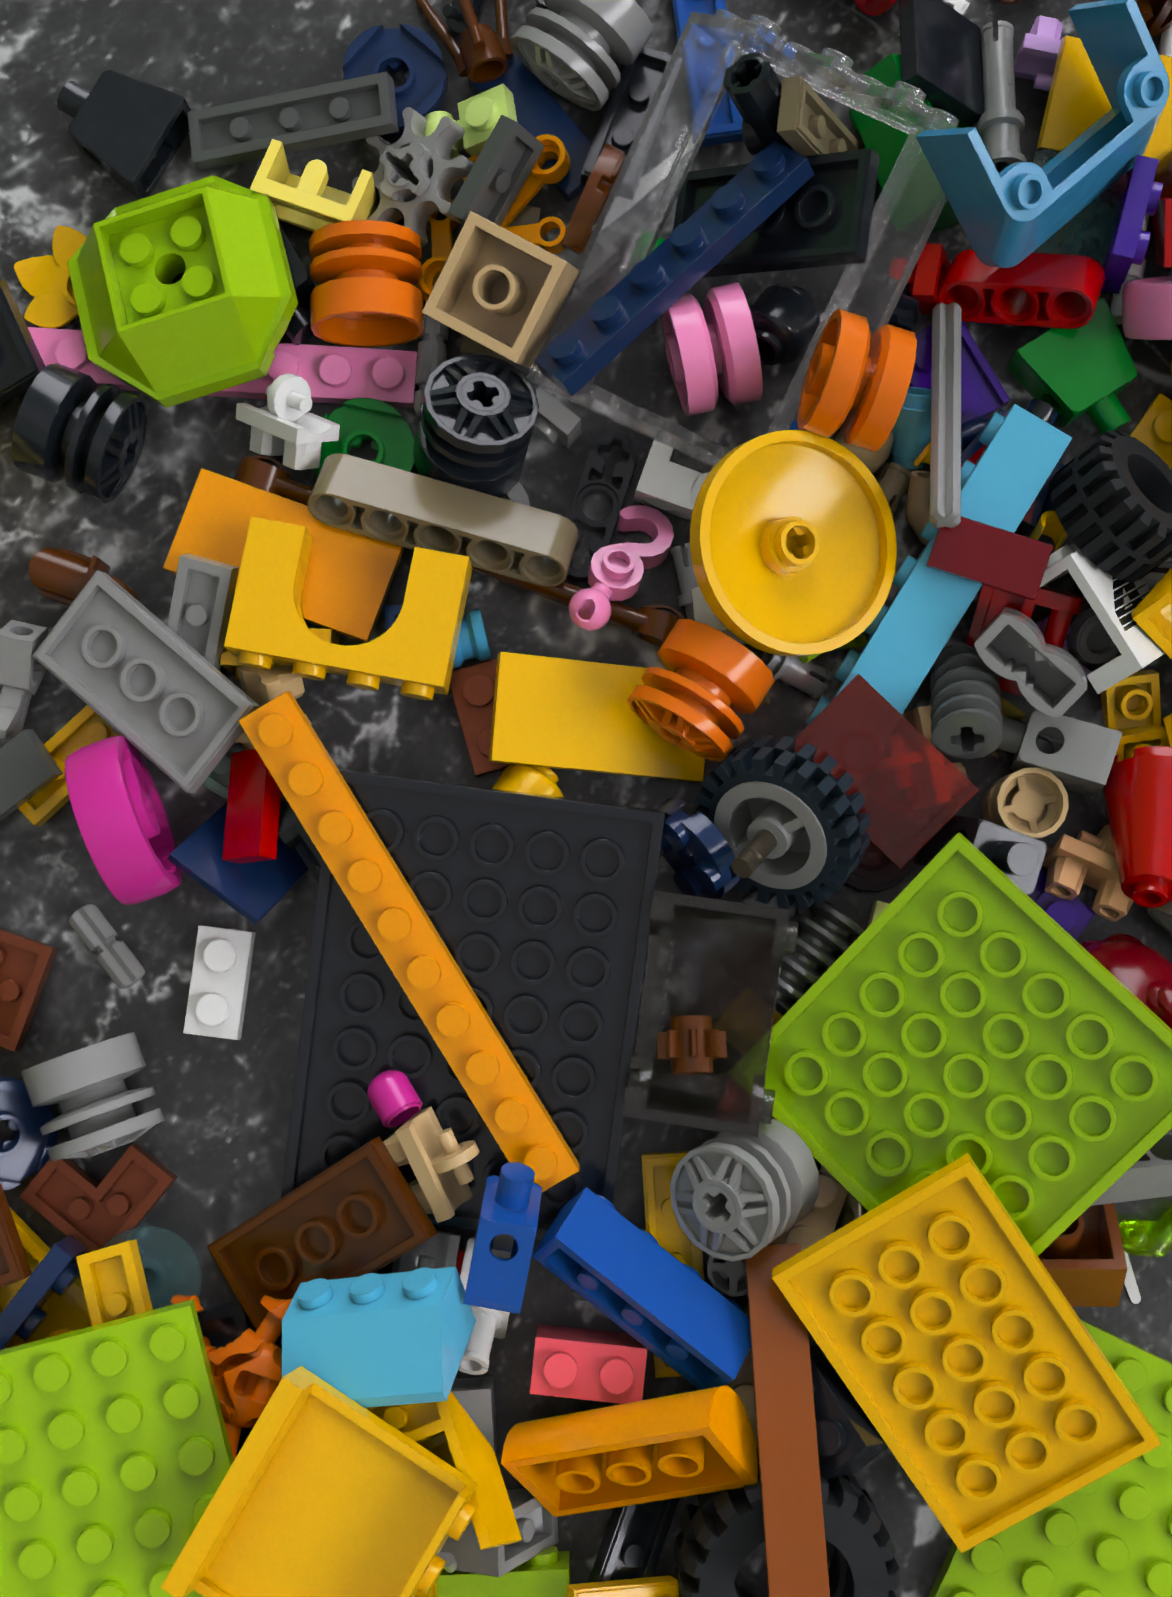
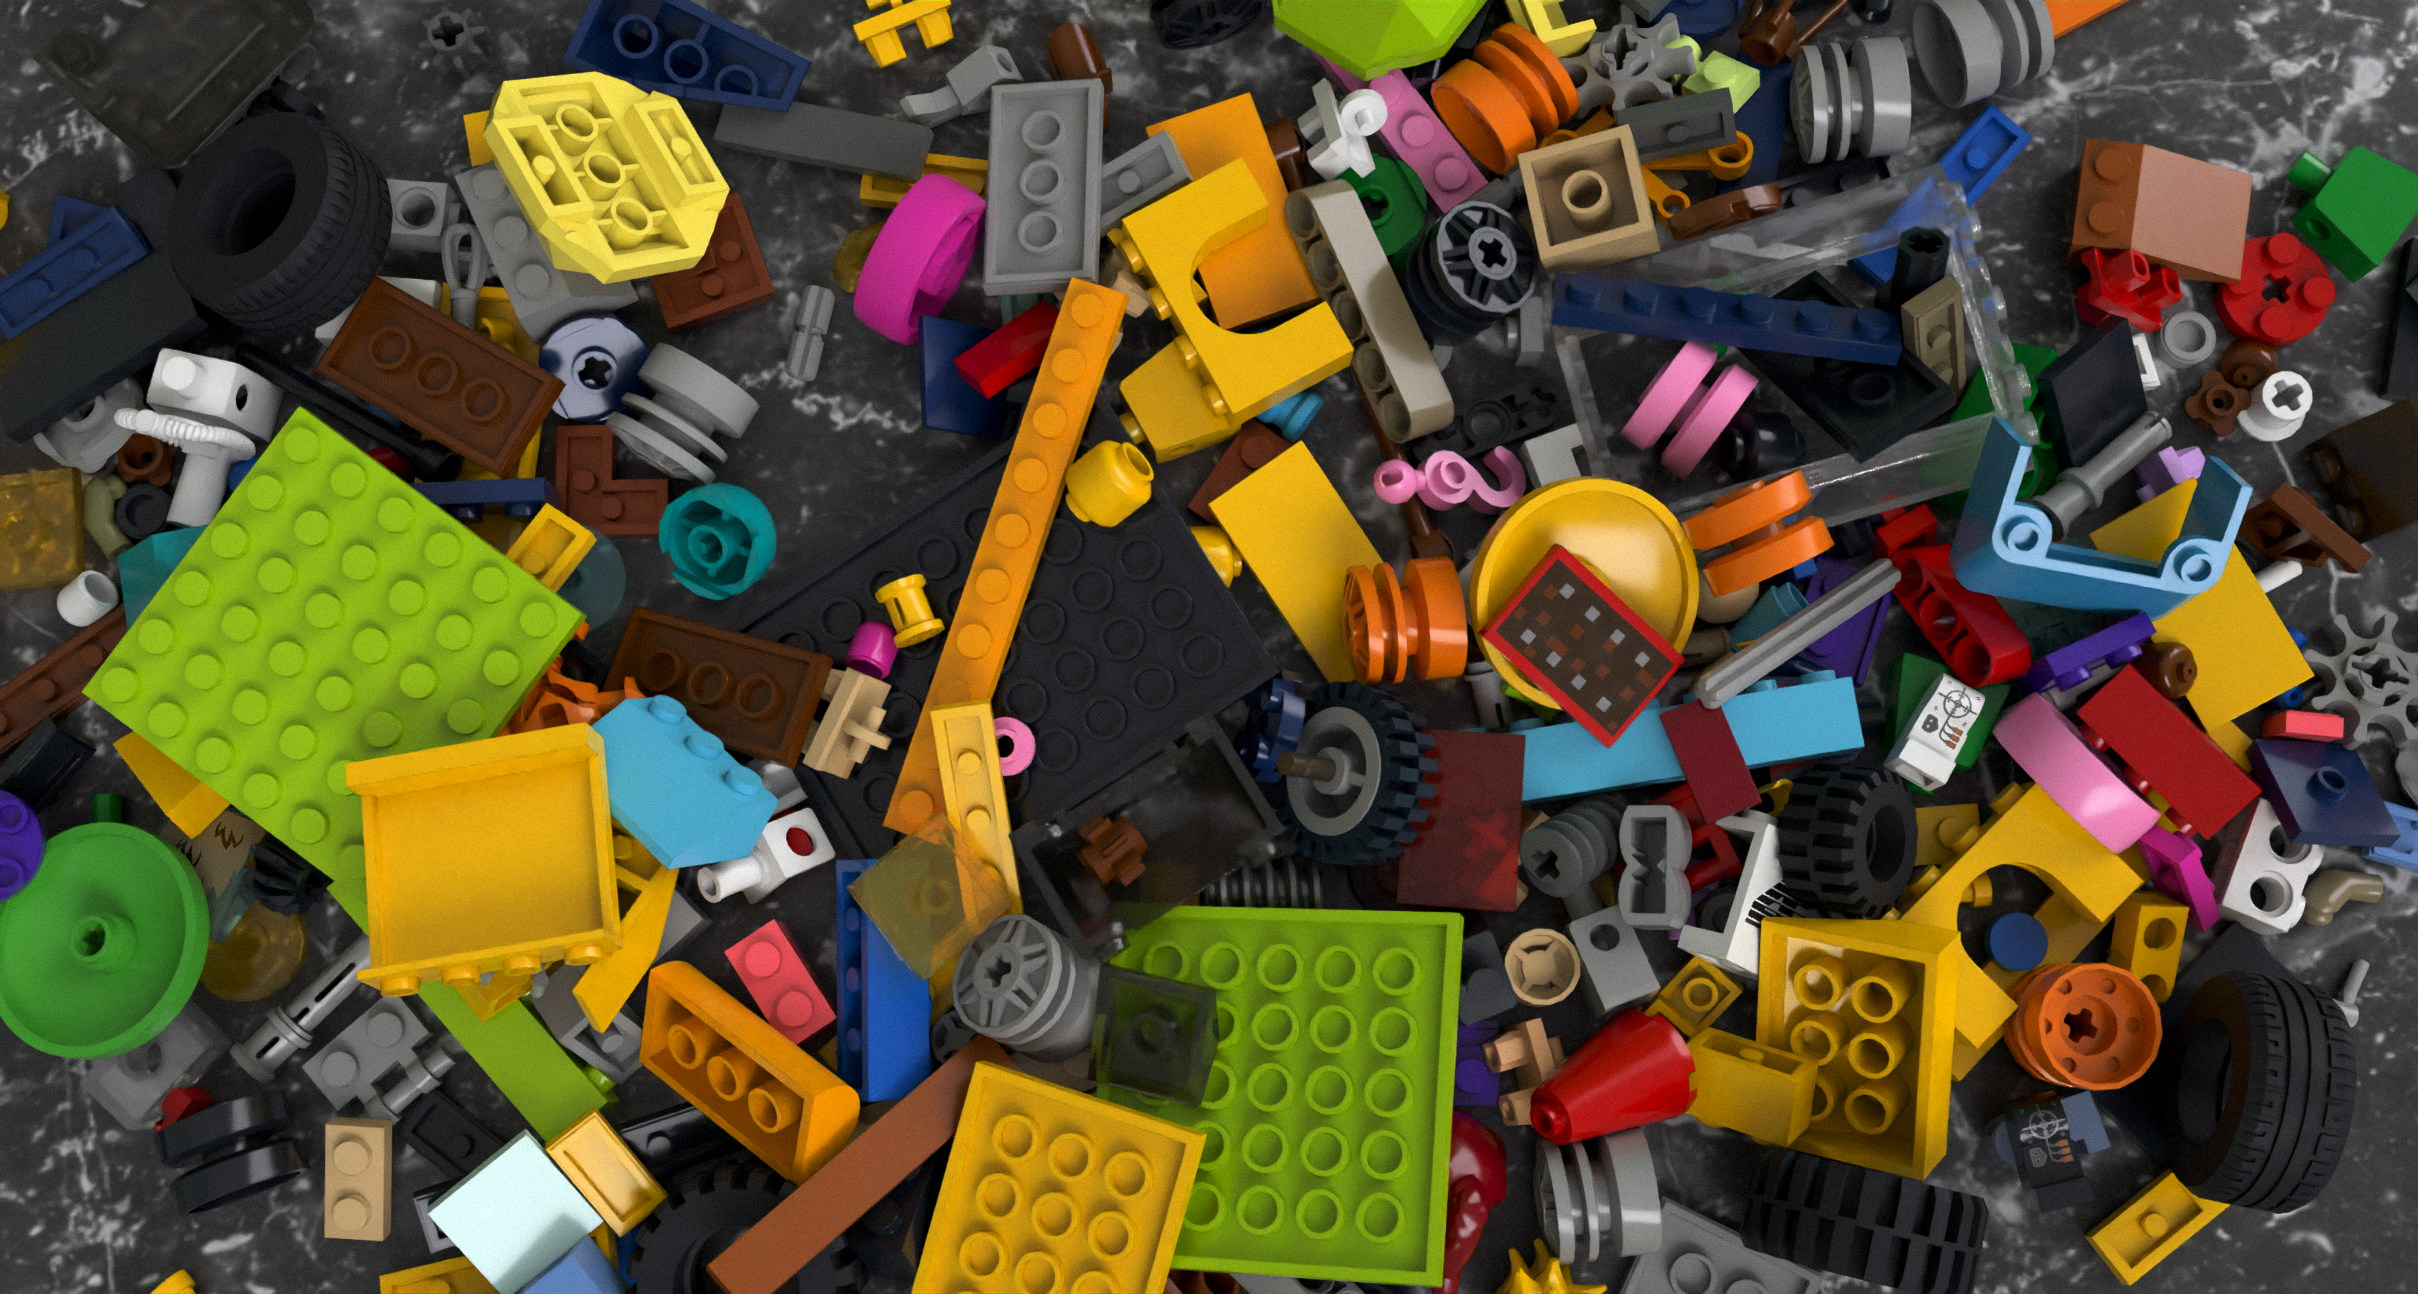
camera: 45 degrees right, 5 degrees down
white plate [183,925,256,1040] -> none
blue torso [463,1162,542,1314] -> none
none -> teal cylinder [659,482,777,600]
none -> clear yellow arm [831,218,888,293]
none -> clear yellow plate [846,811,1013,981]
none -> yellow bush [875,574,945,648]
none -> yellow plate [930,698,1025,938]
none -> bright pink plate [994,717,1036,776]
none -> yellow head [1066,440,1154,528]
none -> clear smoke slope [1088,963,1220,1108]
none -> yellow torso [1117,341,1242,464]
none -> tile [1478,543,1686,749]
none -> white leg [1882,673,1985,792]

